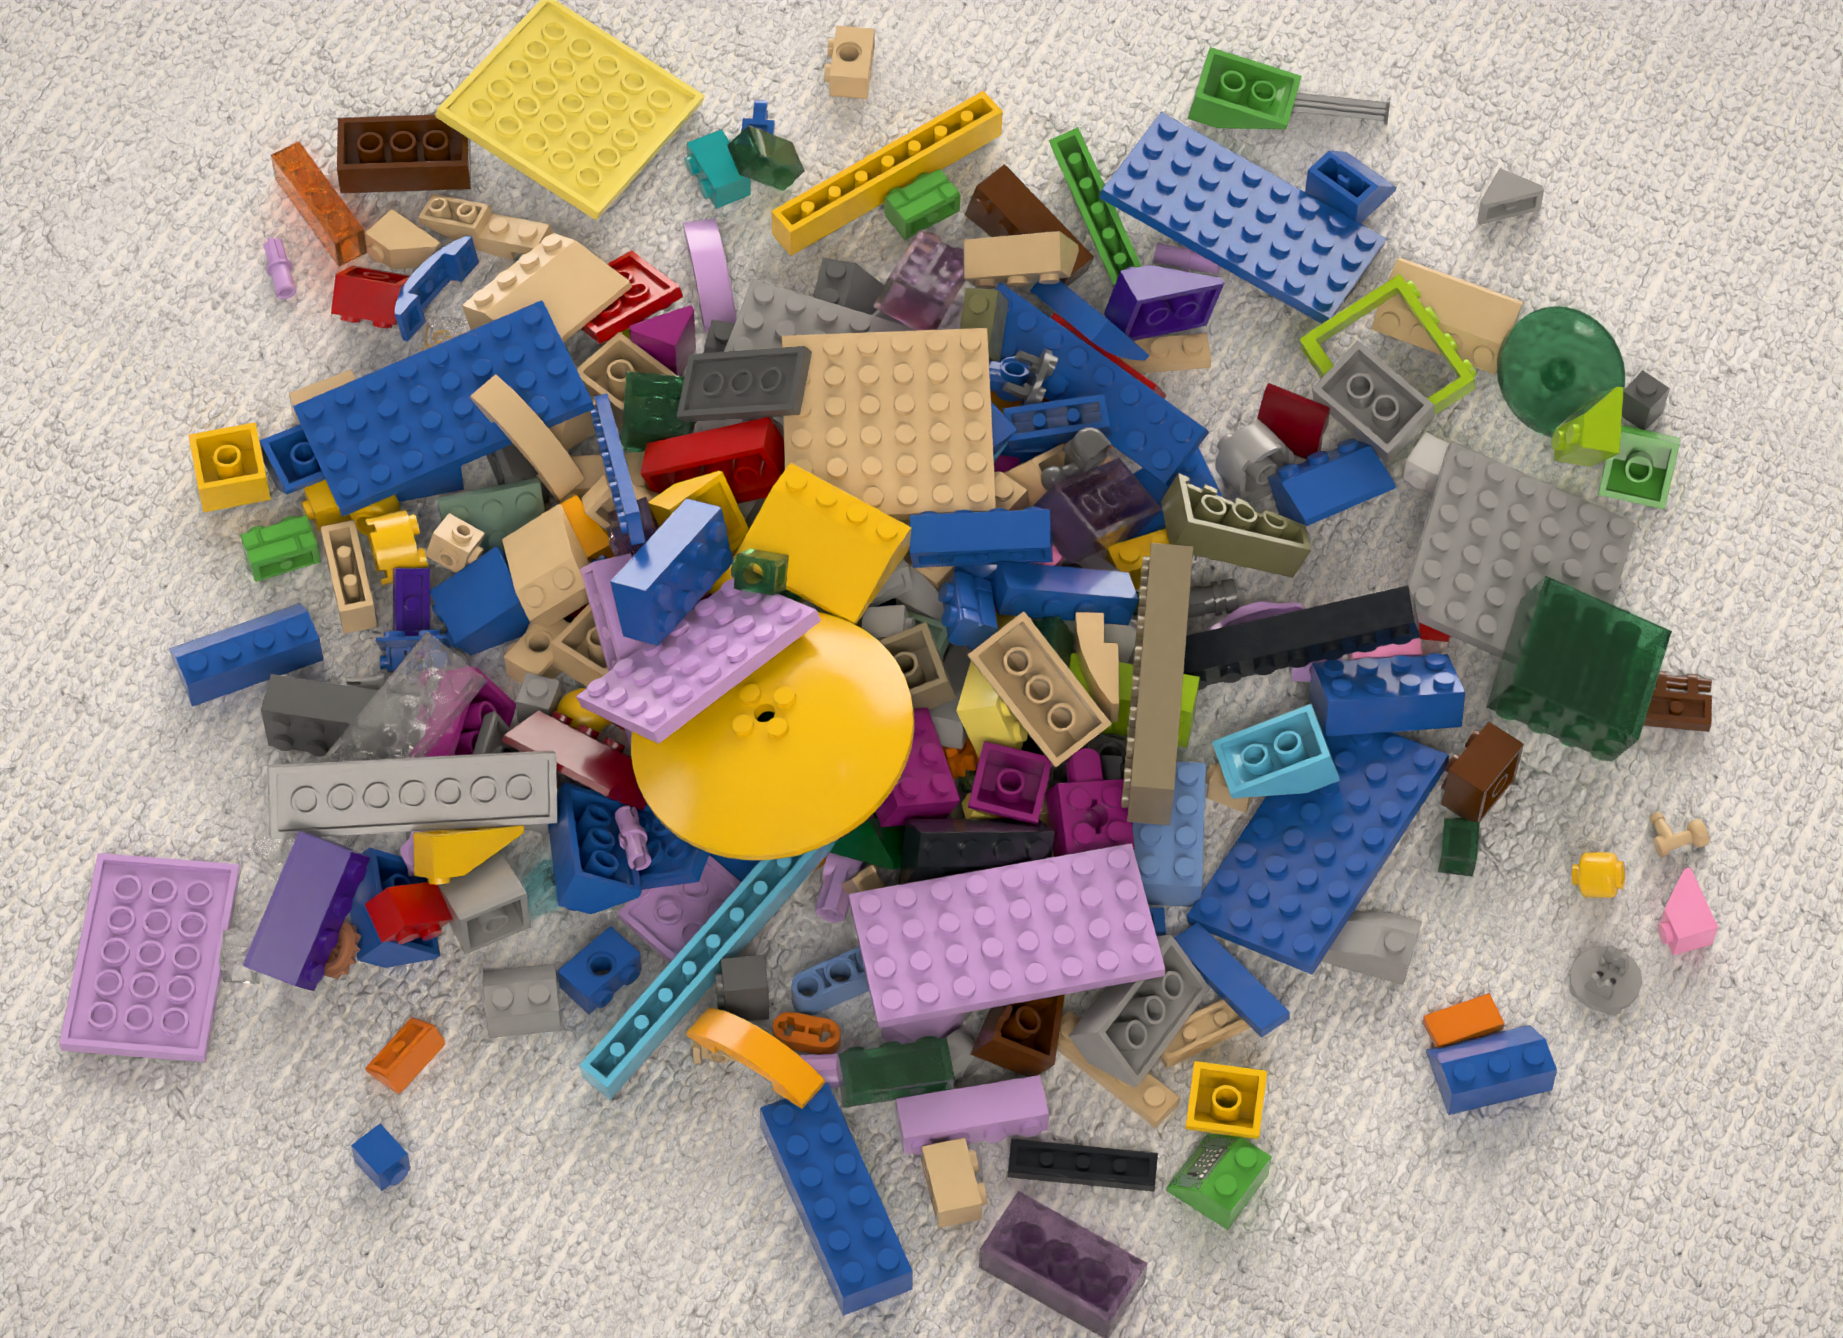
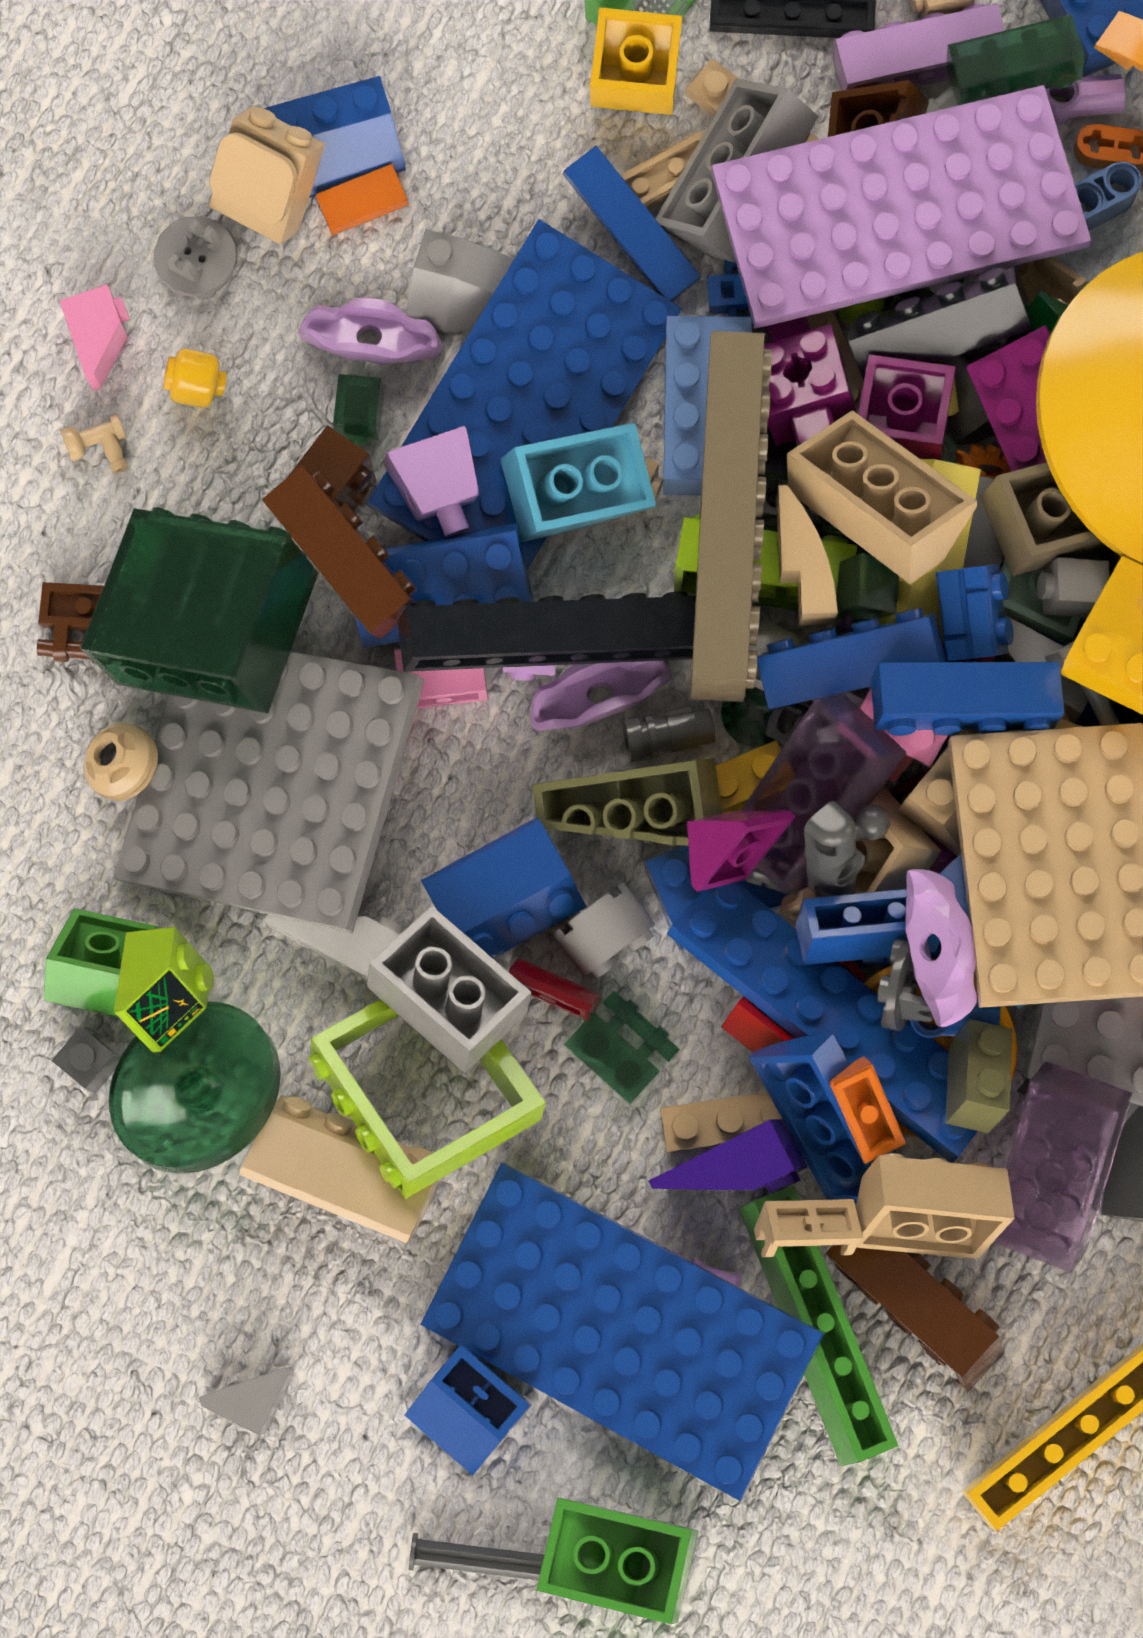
camera: 175 degrees left, 20 degrees up
bright green brick [884,169,960,240] -> none
none -> tan piece [83,722,158,801]
none -> tan brick [209,106,325,244]
none -> reddish brown brick [262,465,417,639]
none -> lavender piece [298,297,442,365]
none -> lavender torso [383,426,479,538]
none -> clear green plate [564,990,680,1105]
none -> magenta slope [687,810,795,892]
none -> tan hinge [754,1199,863,1258]
none -> orange slope [829,1056,906,1164]
none -> lavender piece [906,869,977,1027]

